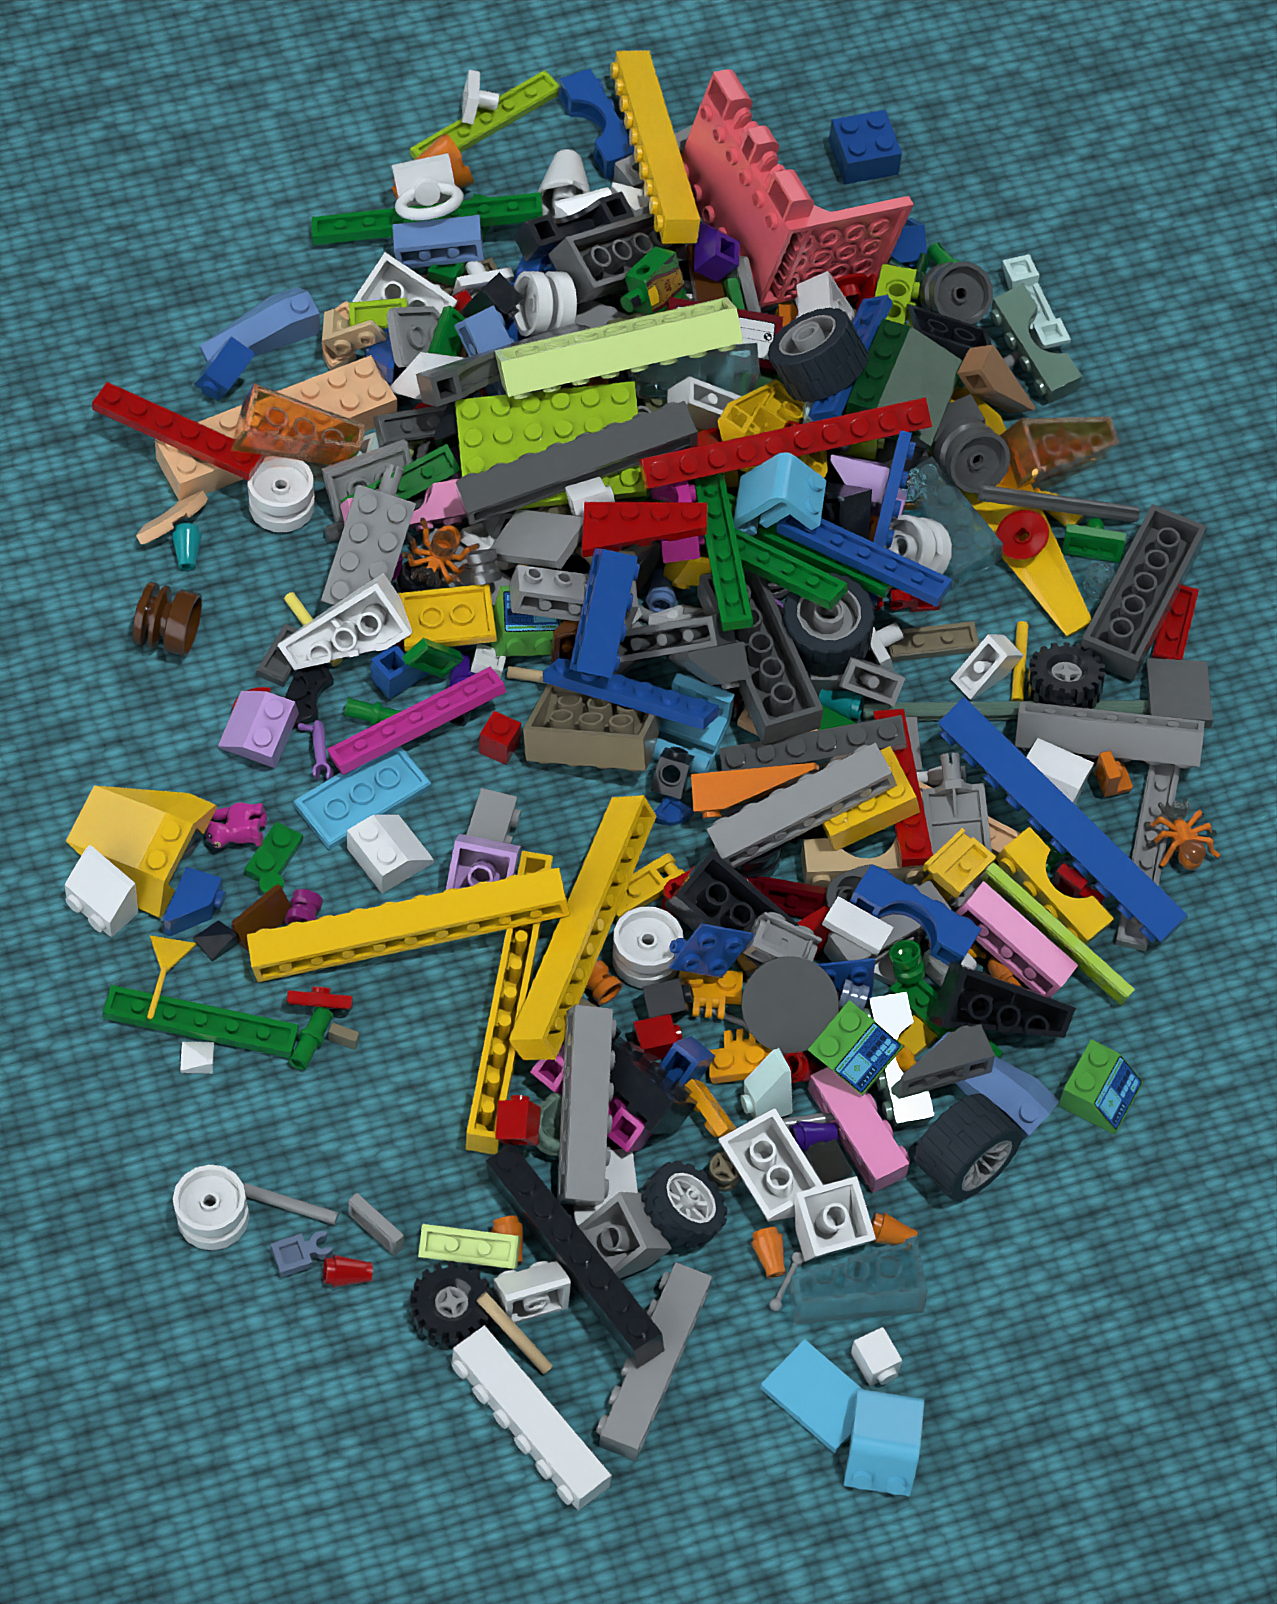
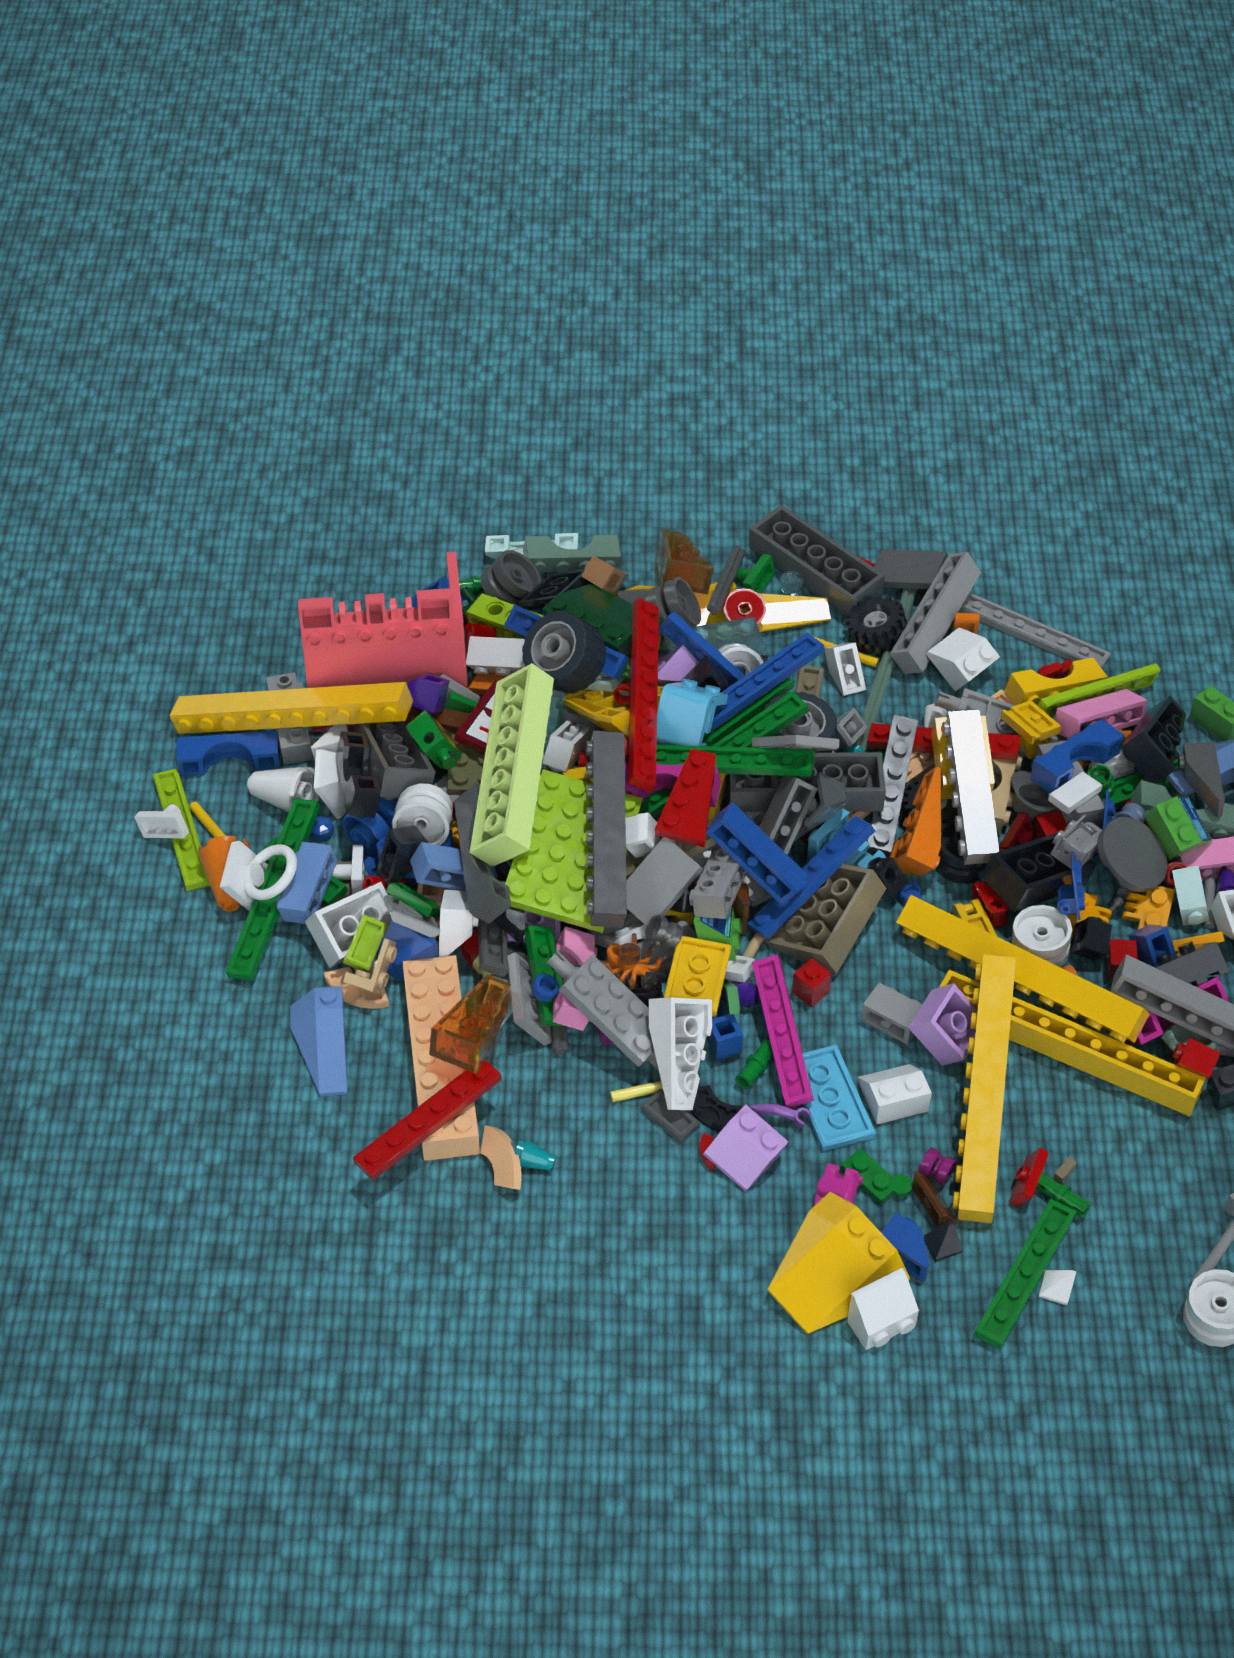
camera: 65 degrees left, 10 degrees down
reddish brown wheel [133,581,203,657] -> none
yellow piece [147,935,197,1019] -> none
blue slope [194,336,256,401] -> none
white wheel [248,455,315,532] -> none
blue brick [828,110,902,185] -> none
blue brick [938,697,1188,944] -> none
animal [1143,798,1221,870] -> none
none -> yellow bar [189,801,226,838]
none -> blue tile [531,974,559,1002]
none -> light grey tile [752,735,839,751]

